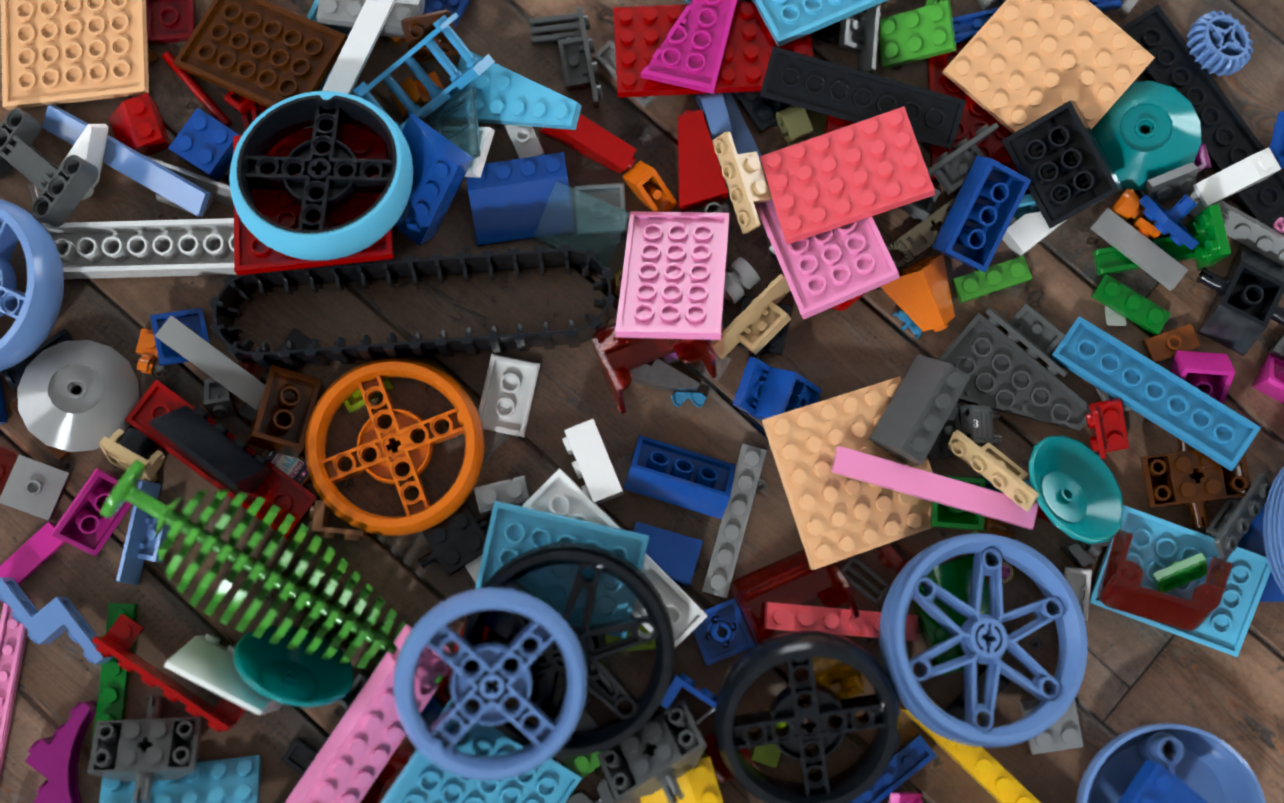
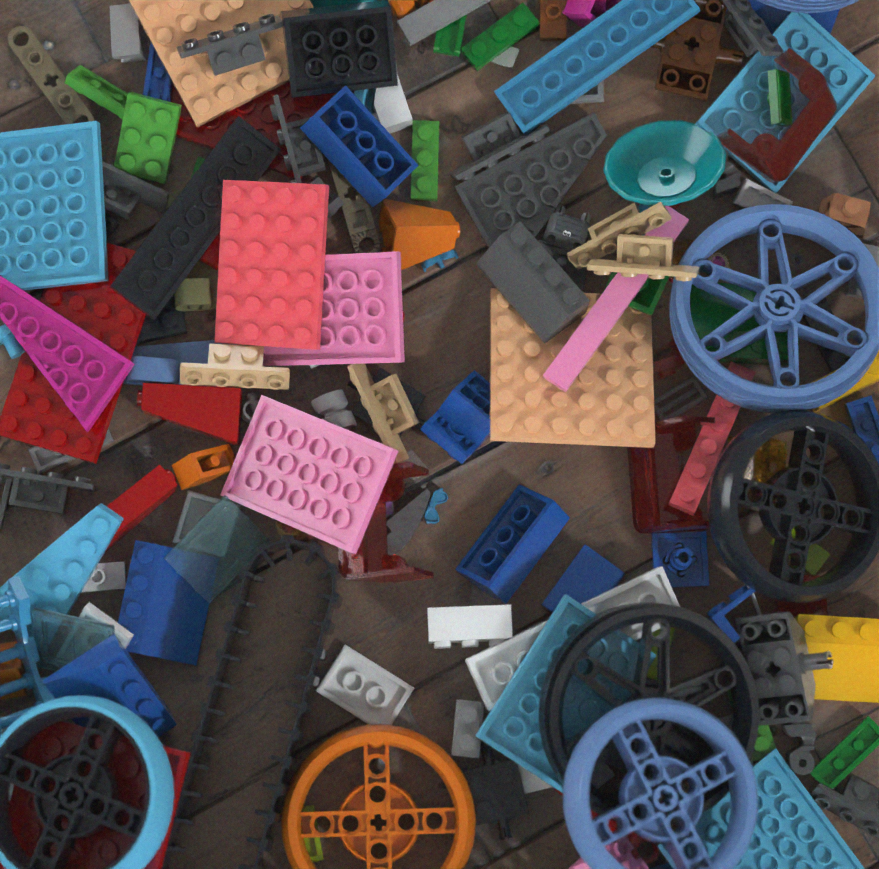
camera: 75 degrees left, 0 degrees up
light grey plate [702,443,767,598] -> none
red bracket [1085,398,1129,459] -> none
none -> dark grey bracket [177,14,283,76]
none -> tan bracket [587,234,699,281]
none -> nougat torso [818,193,871,239]

